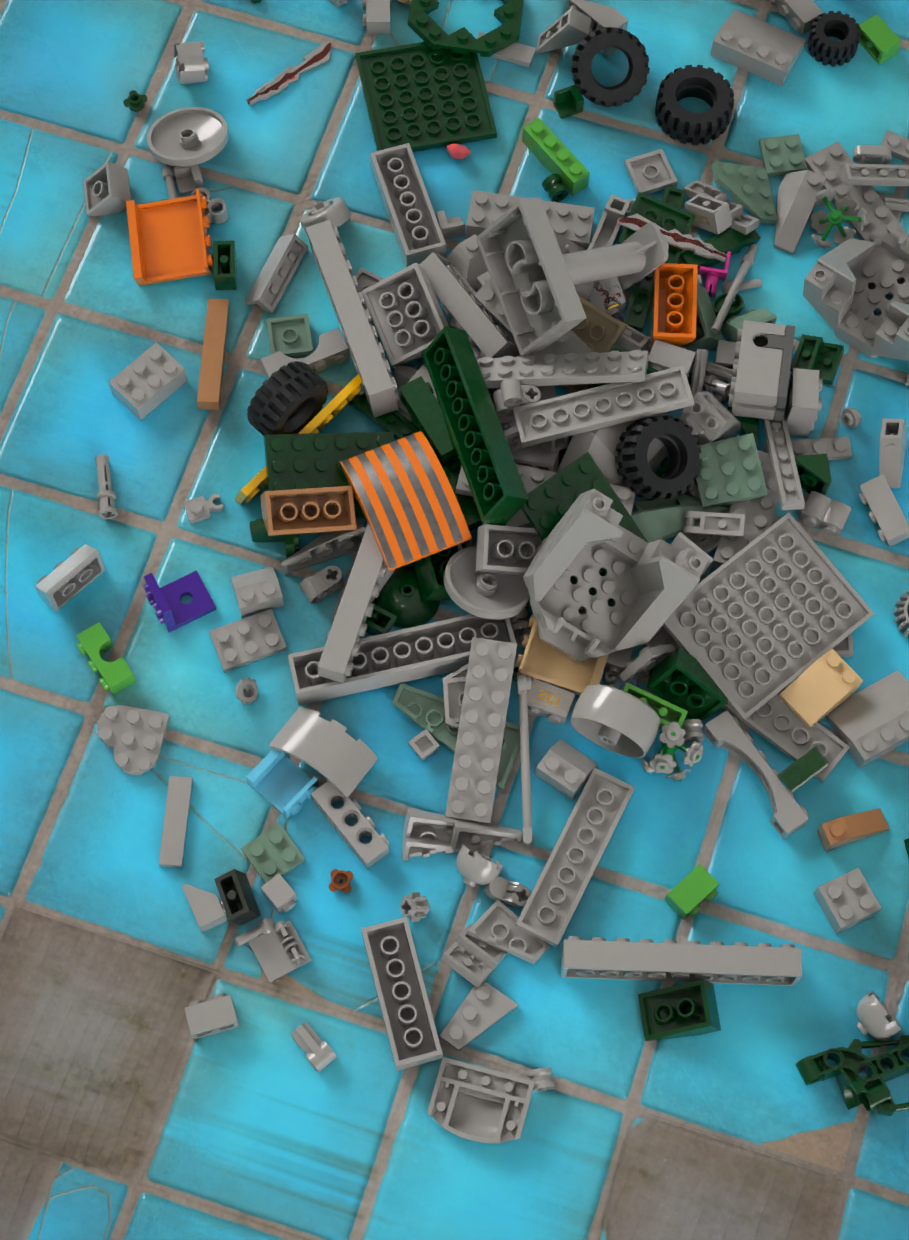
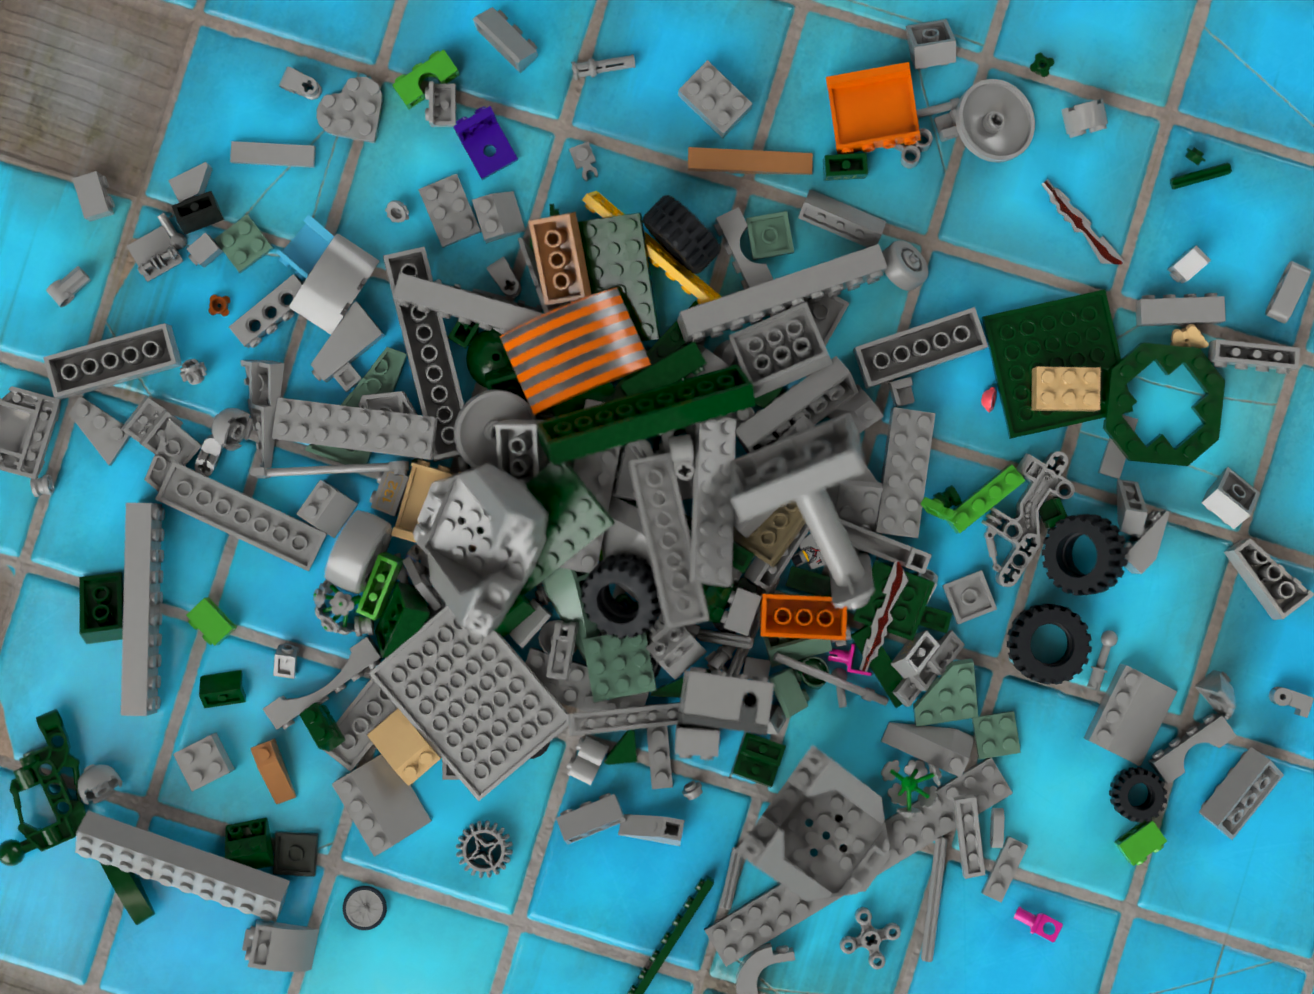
camera: 90 degrees right, 20 degrees up
none -> dark green panel [199,670,246,708]
none -> light grey bracket [273,644,300,679]
none -> light grey piece [279,66,322,100]
none -> light grey slope [310,301,385,382]
none -> light grey bracket [425,81,456,127]
none -> bright green plate [921,497,959,524]
none -> light grey beam [981,451,1075,587]
none -> tan brick [1032,367,1100,411]
none -> light grey pin [1087,630,1118,691]

